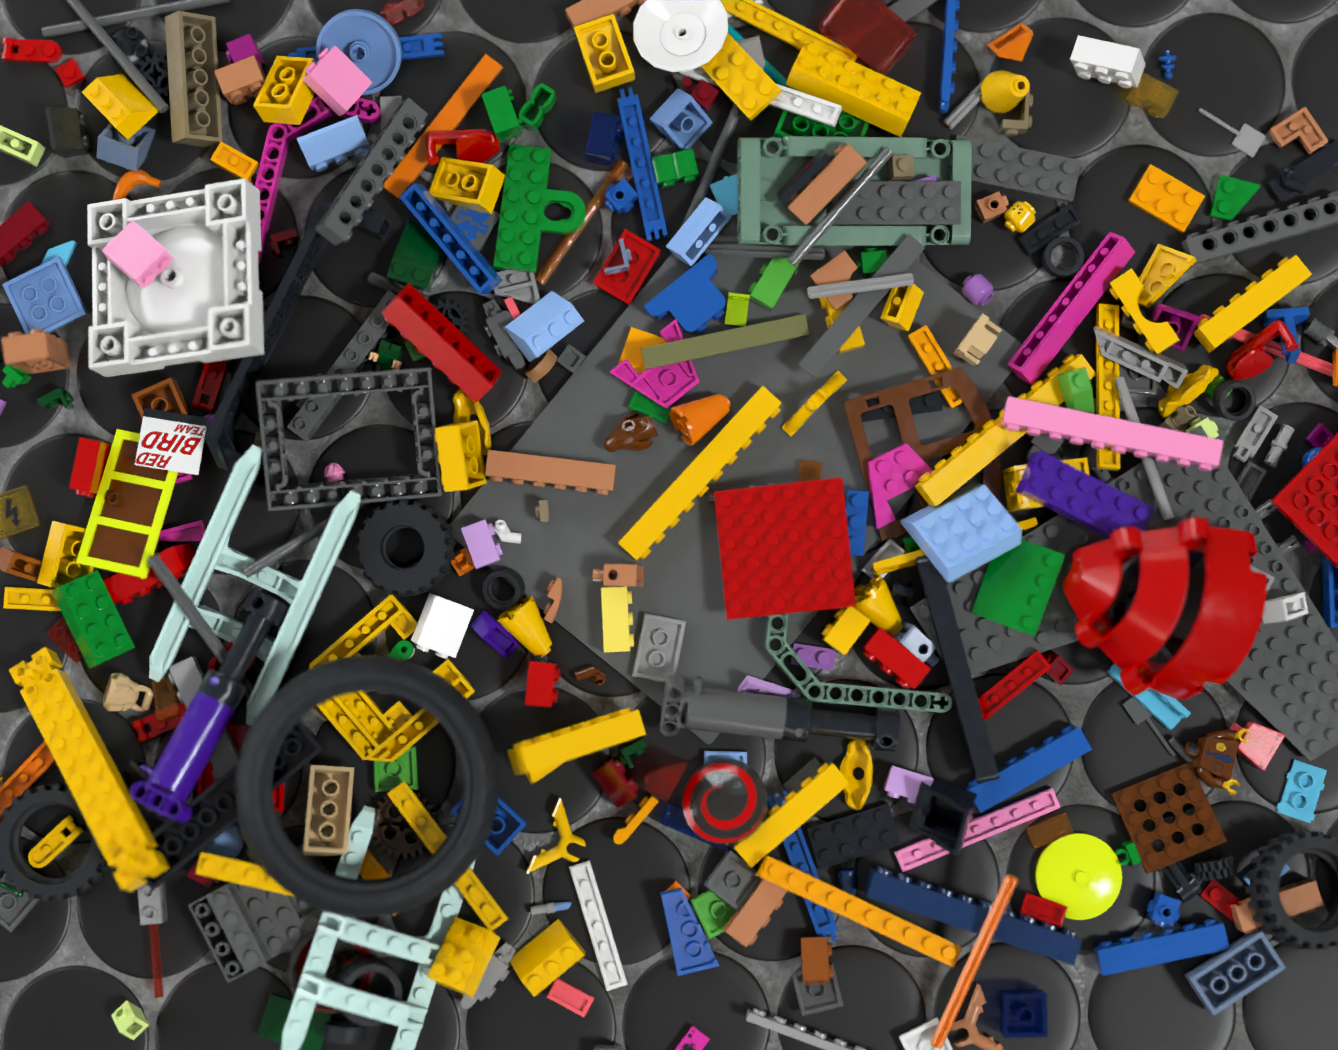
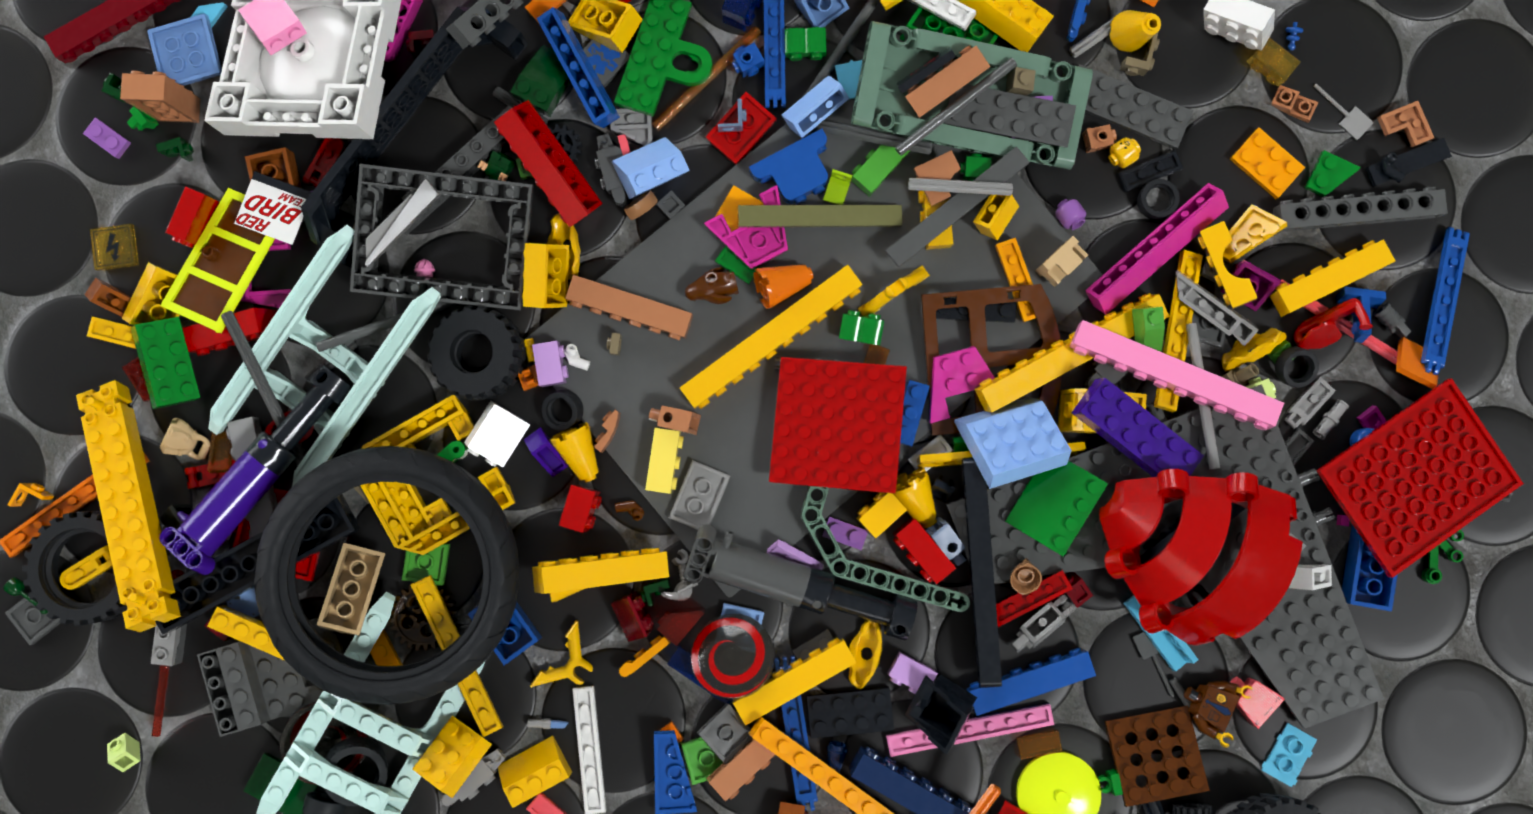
camera: 15 degrees right, 0 degrees up
none -> light grey wedge [365,179,442,267]
none -> yellow piece [524,338,535,362]
none -> light grey piece [661,549,698,601]
none -> green brick [839,310,884,345]
none -> medium nougat hat [1010,558,1042,595]
none -> light grey hinge [1012,595,1077,653]
none -> nougat slope [1271,85,1318,123]

